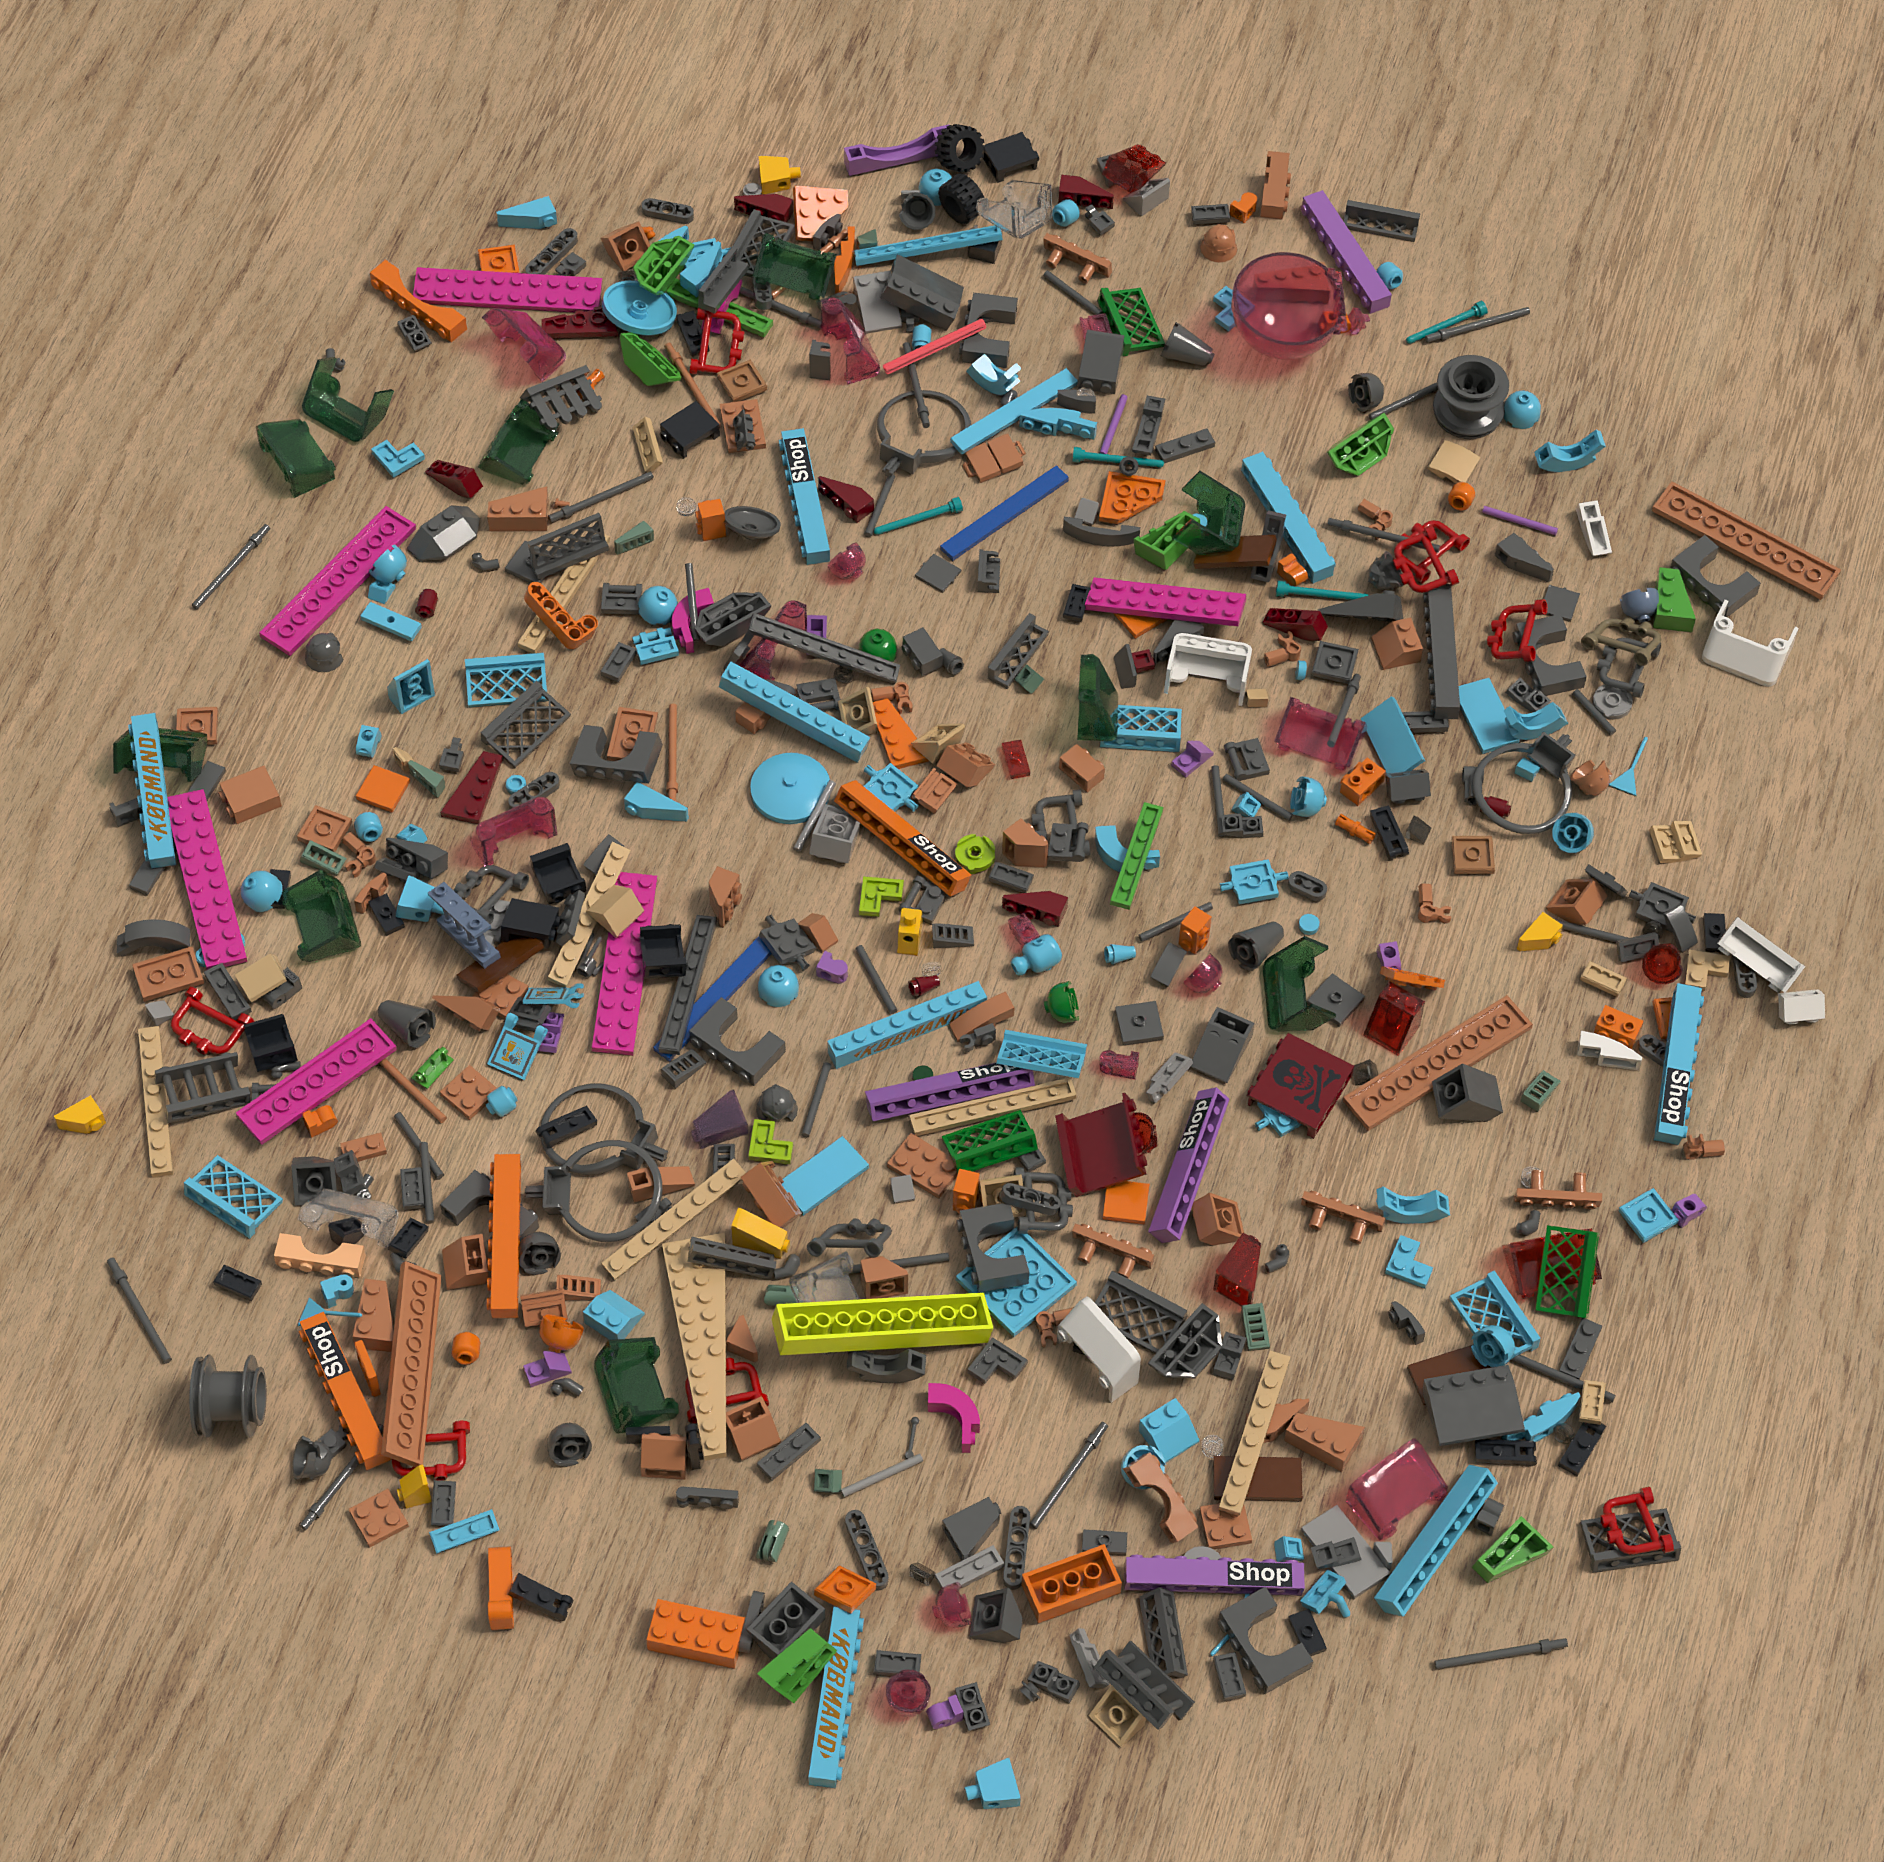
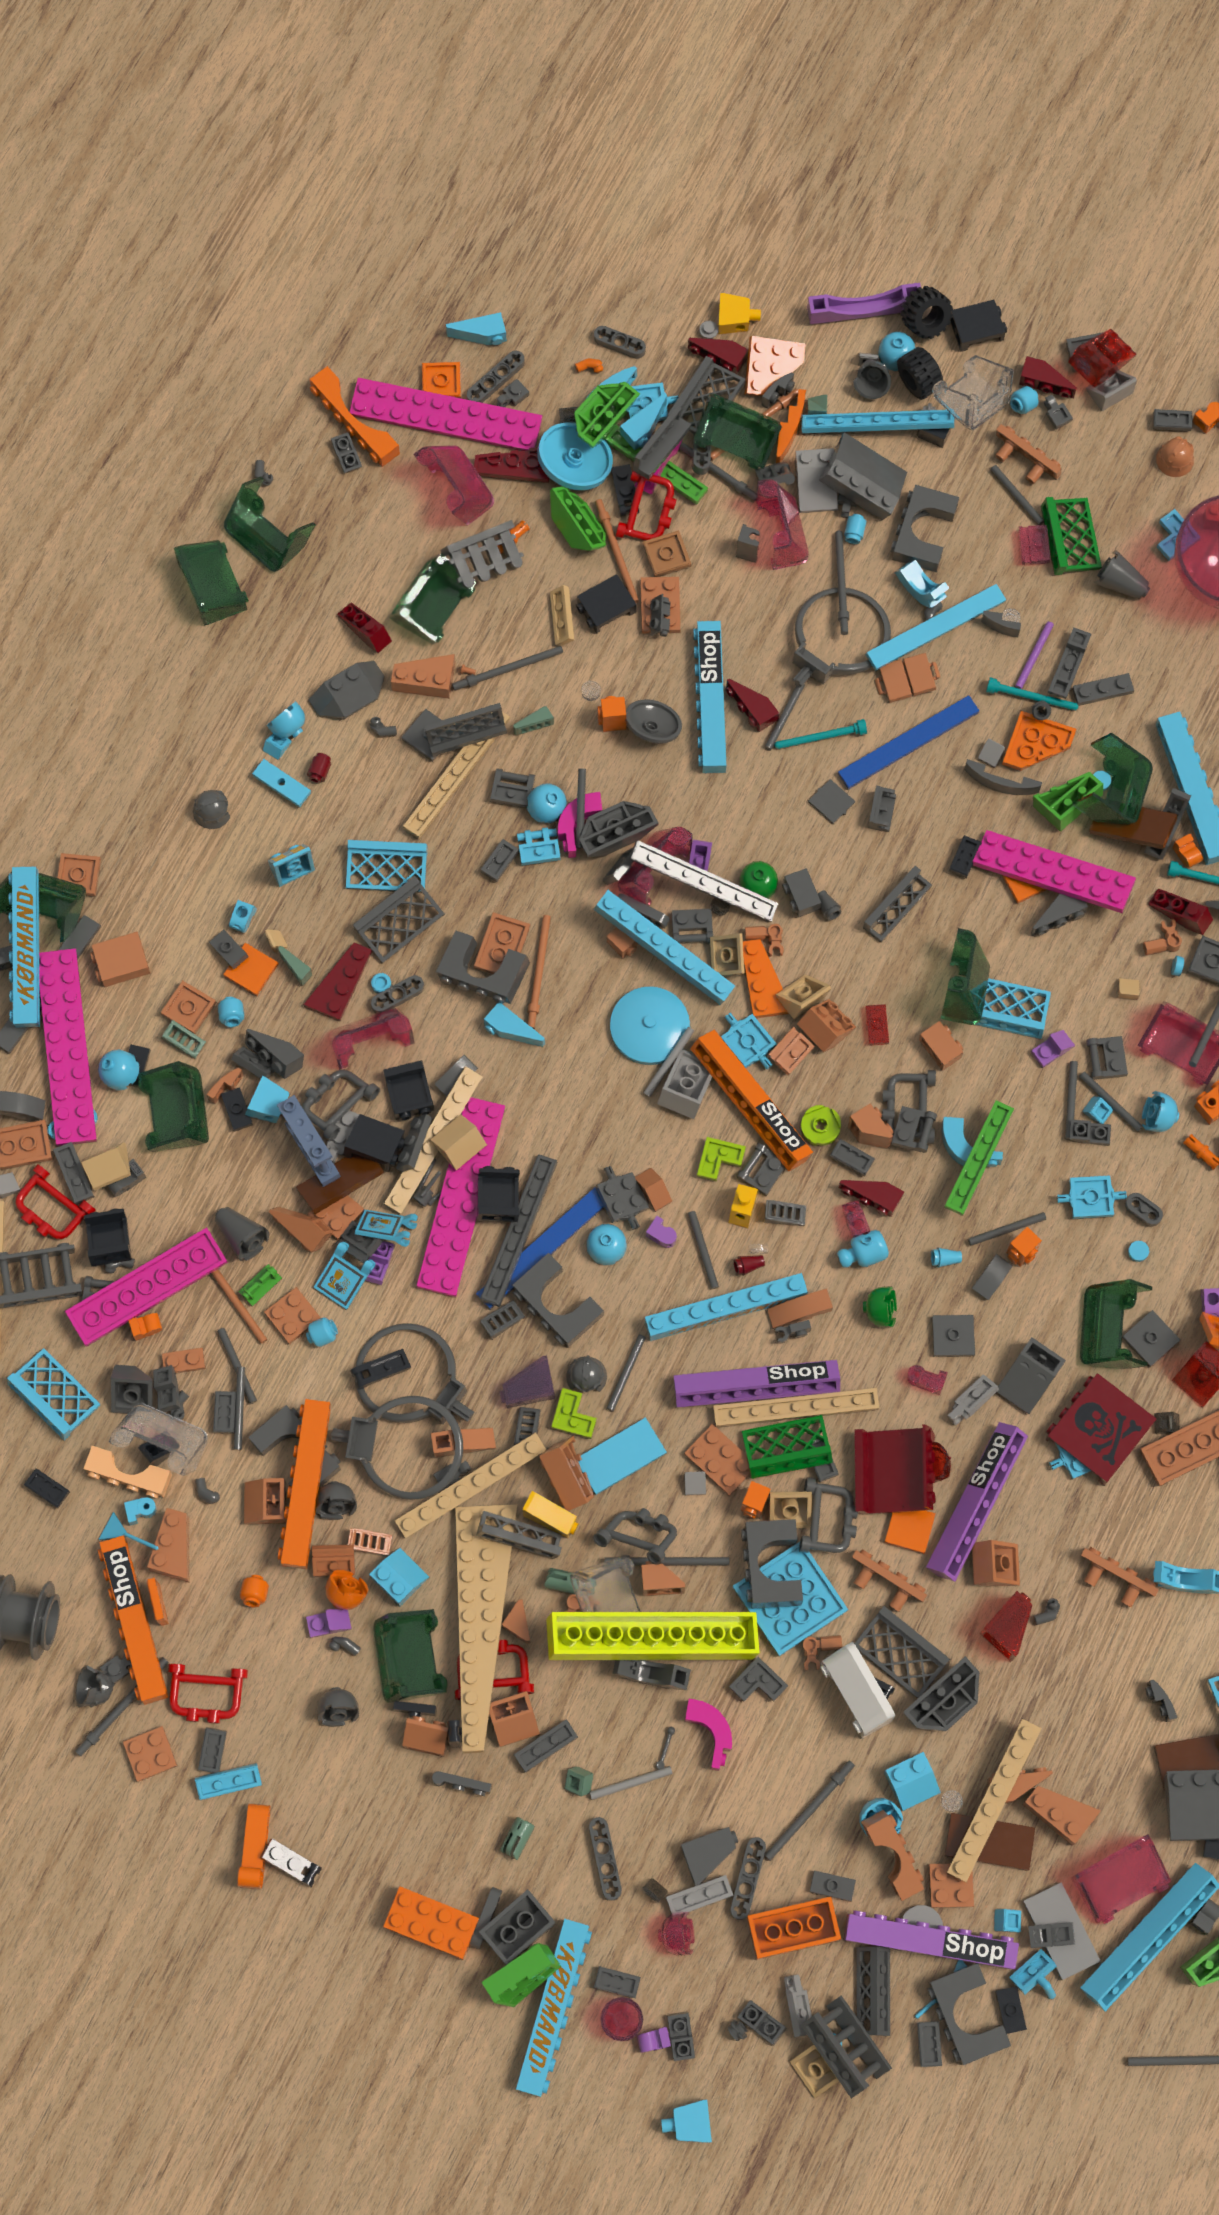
camera: 10 degrees right, 15 degrees up
dark grey bar [192,524,270,609] -> none
dark pink plate [259,506,416,656] -> none
nougat bar [342,832,376,878] -> none
medium azure plate [371,440,425,478] -> none
nougat plate [381,1261,441,1467] -> none
black plate [388,1217,429,1259] -> none
medium azure slope [396,824,427,843] -> none
yellow slope [397,1465,432,1509] -> none
dark grey plate [439,737,464,772] -> none
orange beam [524,582,598,649] -> none
nougat slope [600,221,650,271] -> none
nougat slope [709,866,742,928] -> none
dark grey arm [774,1254,800,1280] -> none
orange tile [814,1565,876,1613] -> none
clear pink cylinder [828,542,866,580] -> none
coral axle [883,319,986,375] -> none
dark green tile [913,1065,933,1081] -> none
dark grey slope [969,1588,1023,1643] -> none
medium azure fence [996,1030,1087,1078] -> none
dark grey beam [999,1183,1061,1216] -> none
sand green slope [1014,664,1044,694] -> none
medium azure slope [1019,408,1097,440] -> none
dark grey slope [1078,330,1124,394] -> none
dark grey slope [1114,644,1137,689] -> none
dark red plate [1132,649,1155,673] -> none
white windscreen [1164,633,1252,706] -> none
clear pink cylinder [1183,953,1223,994] -> none
dark grey slope [1213,1332,1246,1380] -> none
dark grey cone [1228,921,1284,971] -> none
sand green slope [1241,1303,1270,1351] -> none
light grey slope [1373,1542,1392,1571] -> none
medium azure plate [1385,1235,1433,1289] -> none
none -> dark grey plate [209,930,249,969]

